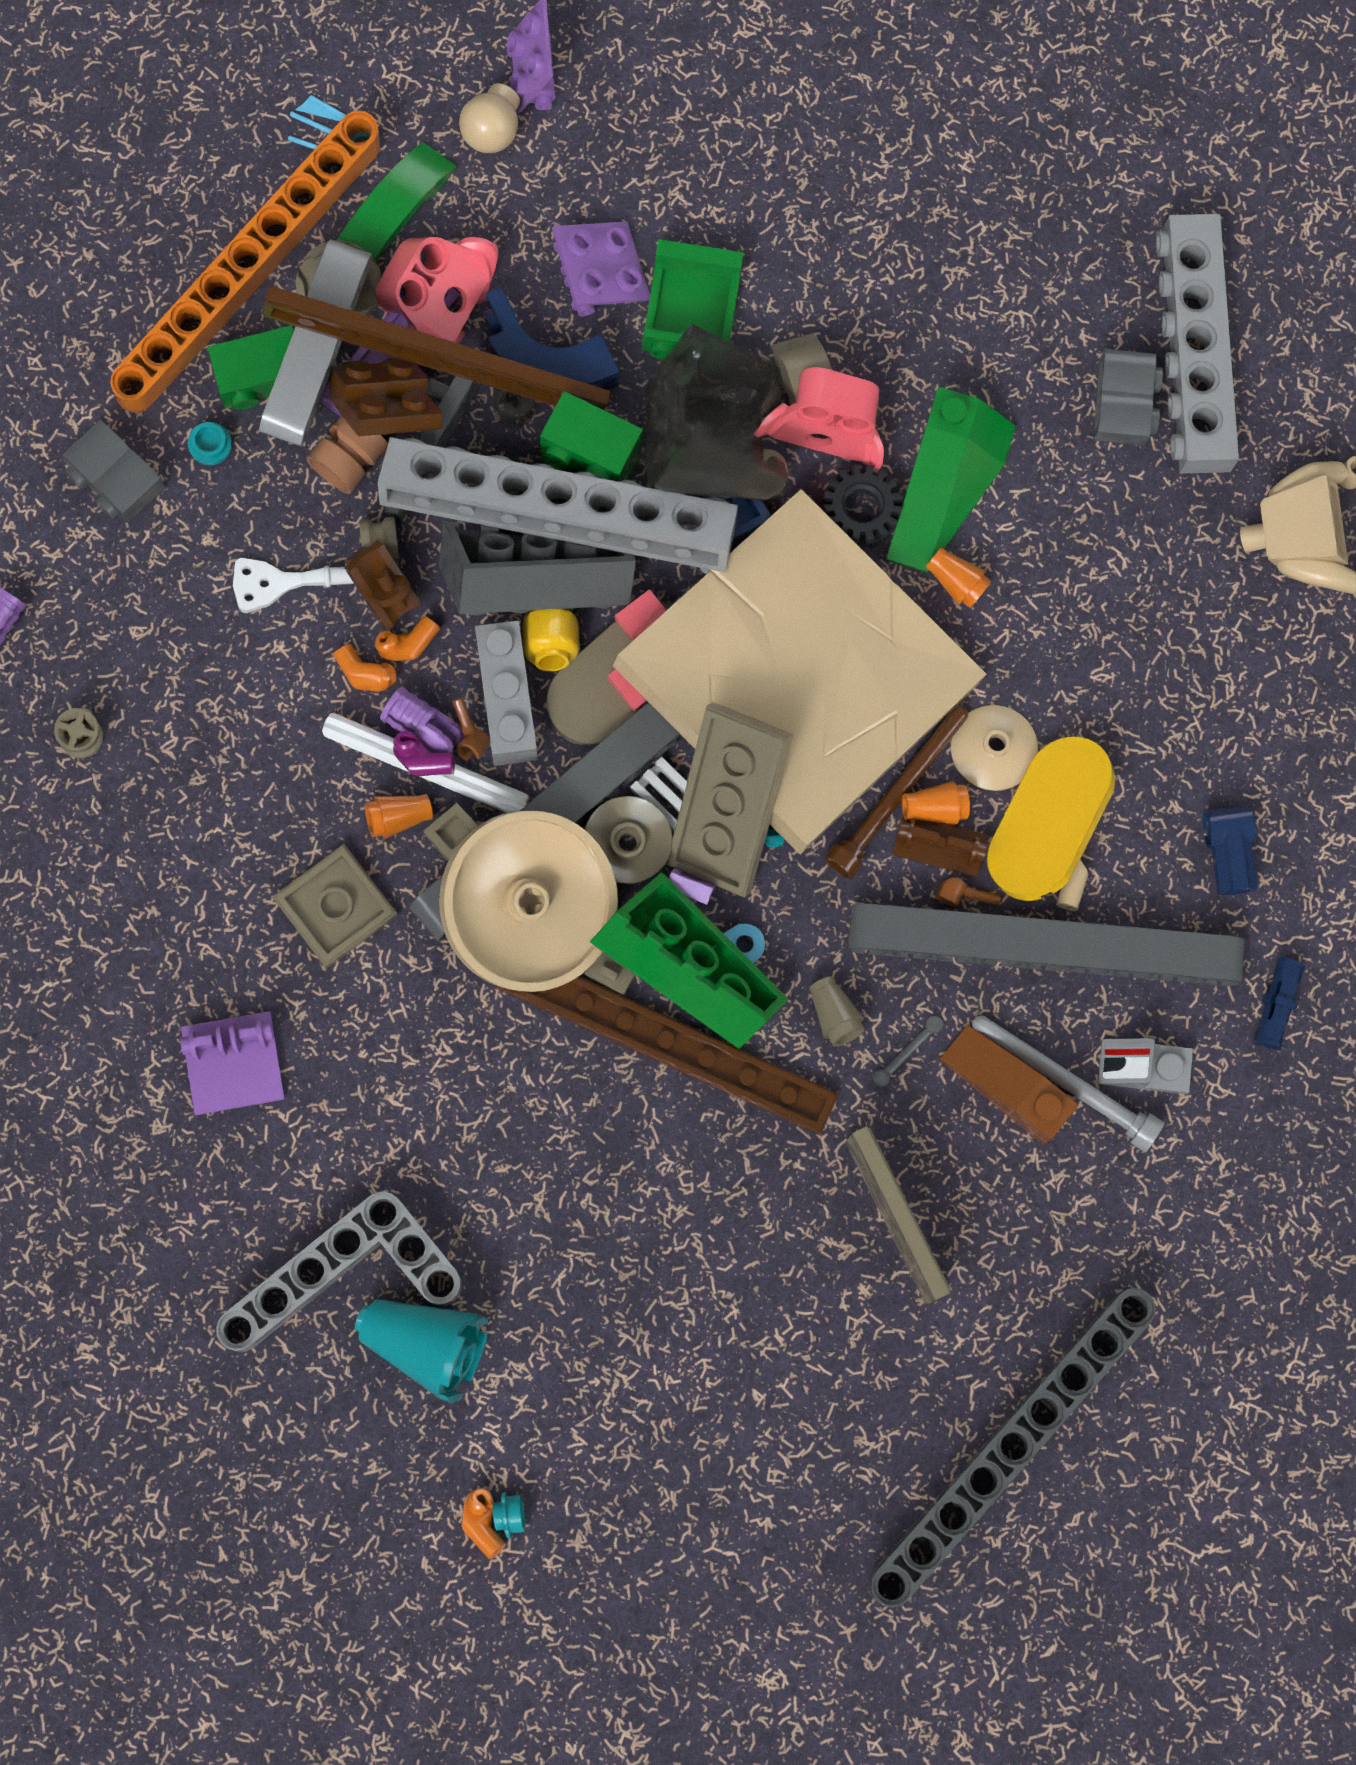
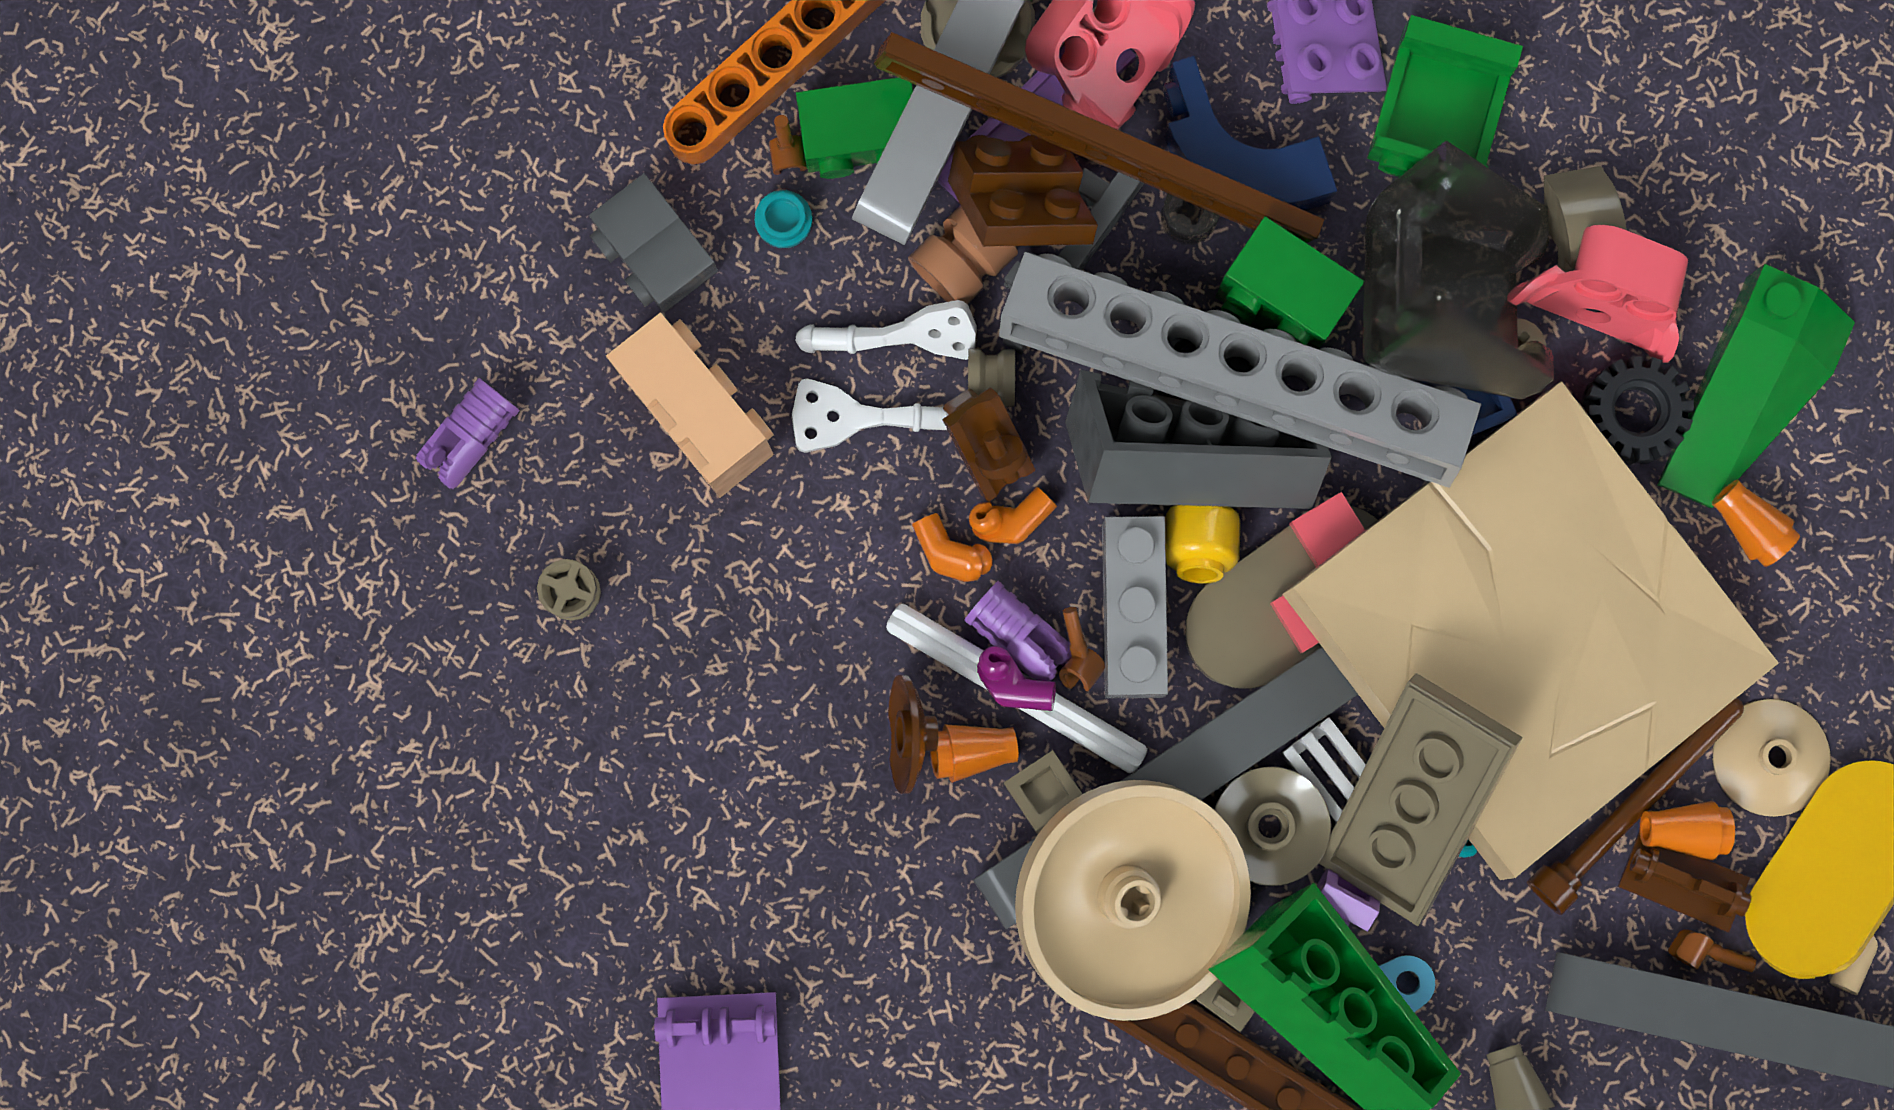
camera: 20 degrees right, 5 degrees up
dark tan tile [272,844,398,969] -> none
none -> light nougat wedge [606,312,774,498]
none -> dark orange hand [769,115,807,175]
none -> white piece [795,300,977,360]
none -> reddish brown dish [888,675,938,794]

